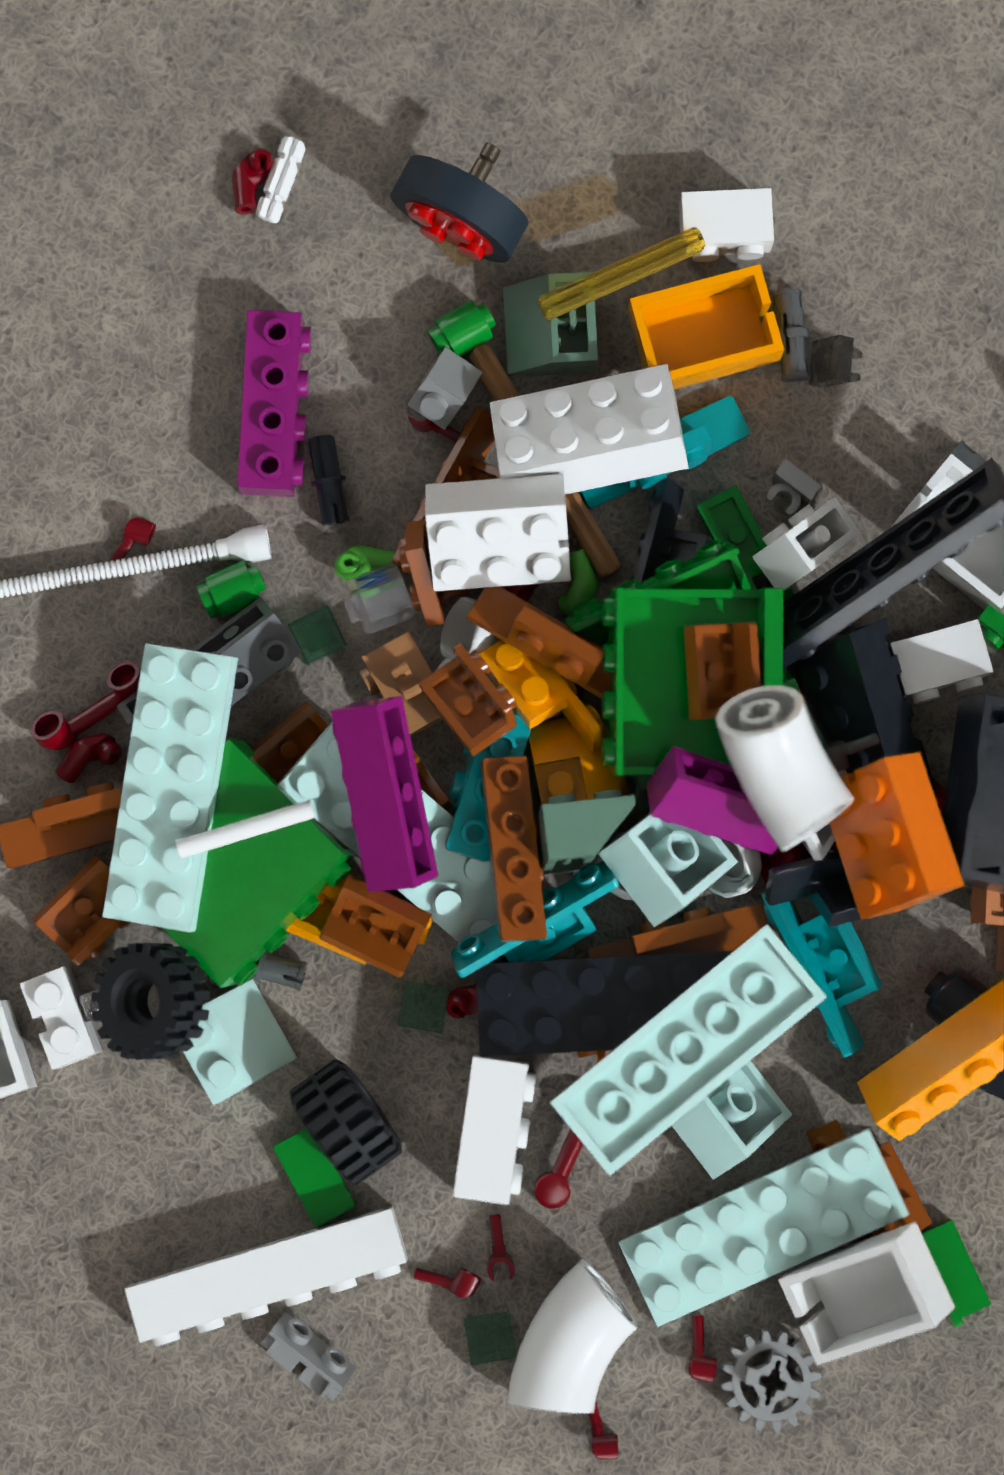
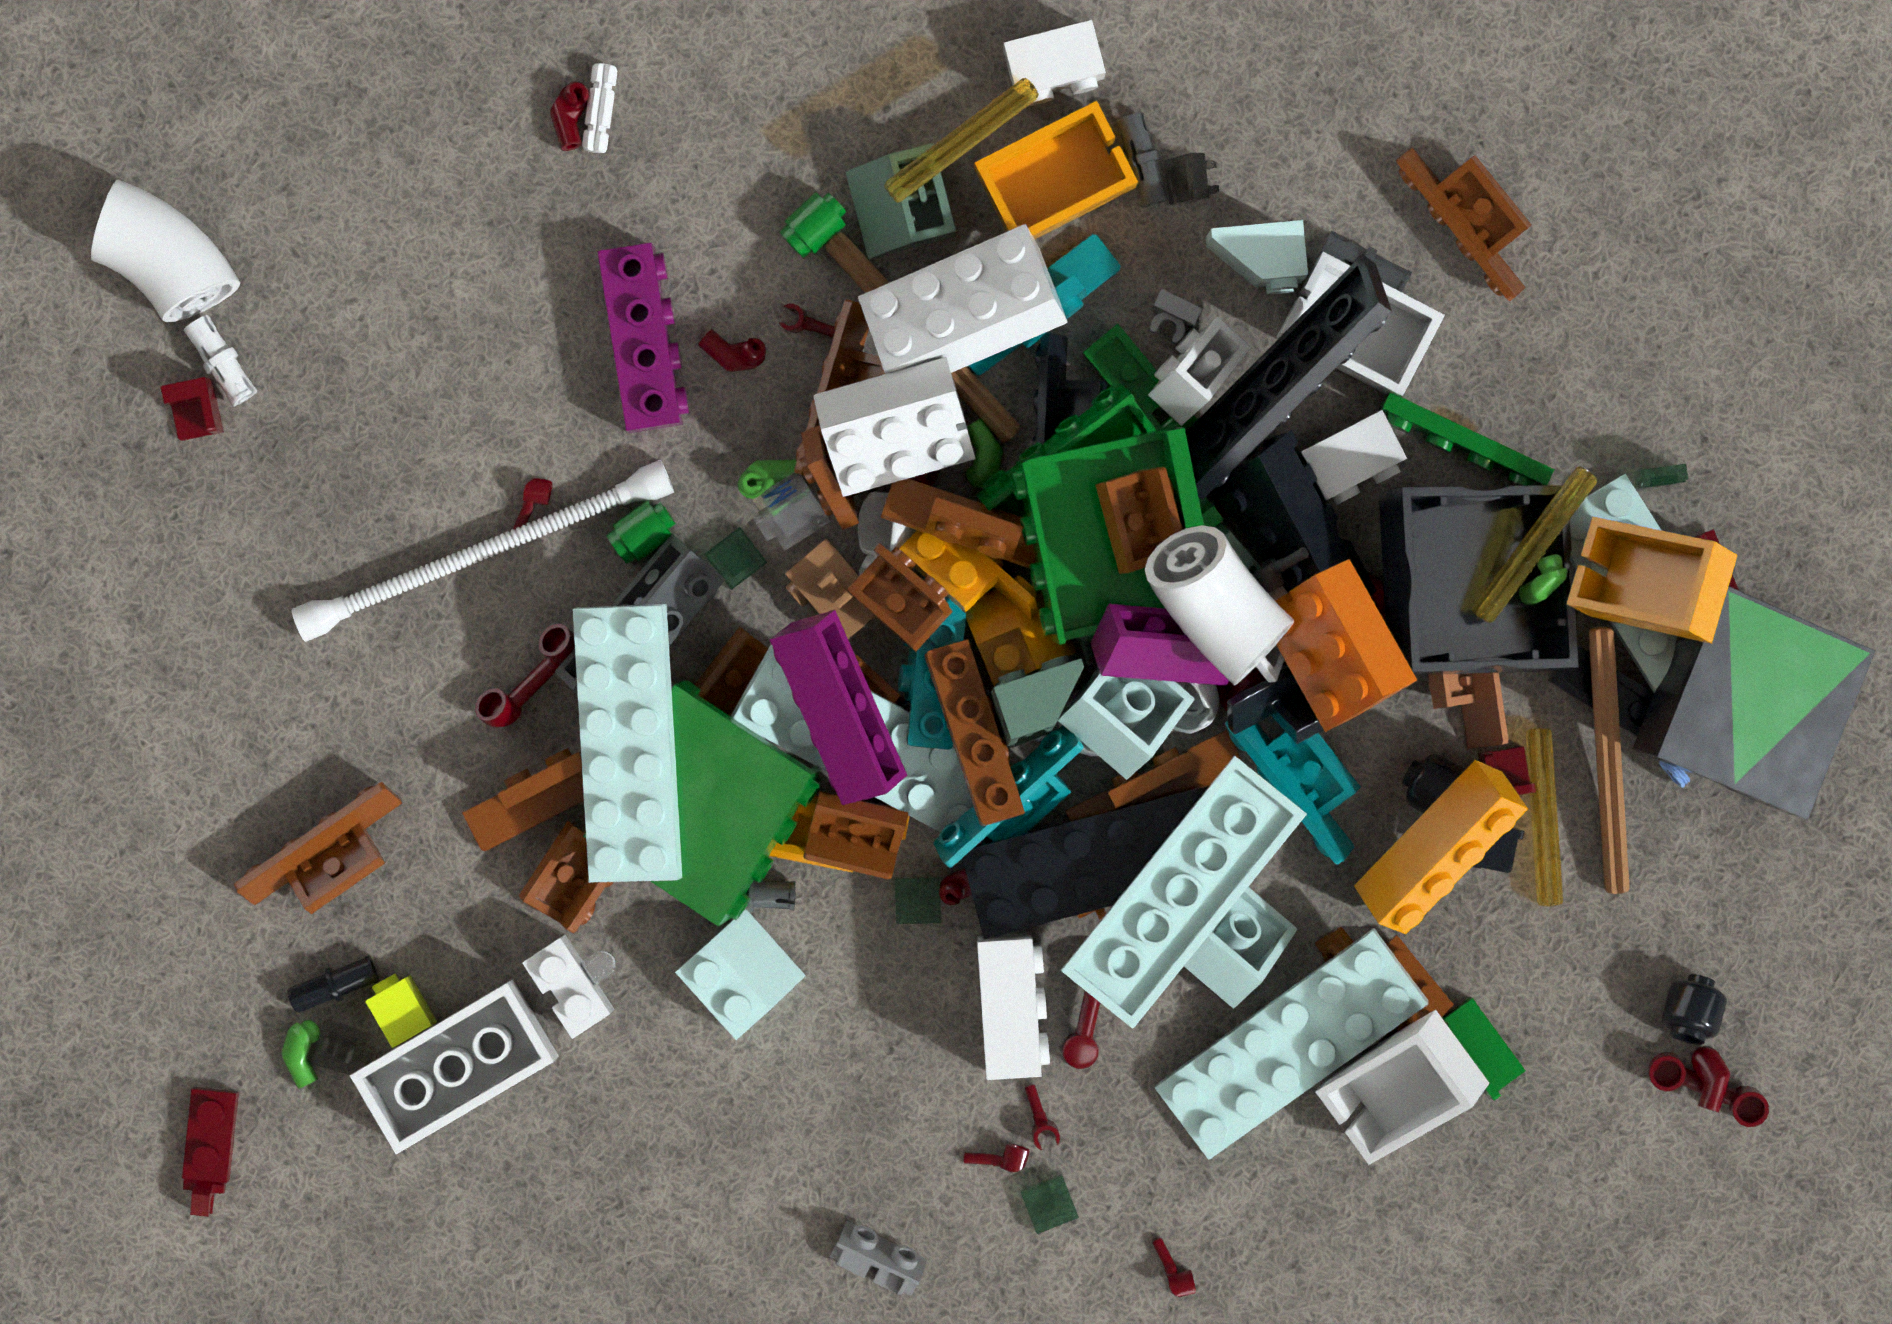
camera: 15 degrees left, 5 degrees up
dark red arm [55,733,122,783] -> none
black tyre [91,943,210,1060] -> none
white brick [125,1205,408,1347] -> none
white bar [175,800,315,858] -> none
green tile [273,1129,357,1228] -> none
black tyre [290,1058,402,1185] -> none
black axle [308,435,350,526] -> none
black wheel [390,142,528,263] -> none
light grey brick [407,347,482,430] -> none
white brick [507,1259,638,1413] -> none
dark red hand [688,1316,717,1383] -> none
light grey gear [720,1328,822,1432] -> none
none -> dark red arm [698,329,766,372]
none -> light aqua slope [1205,220,1308,294]

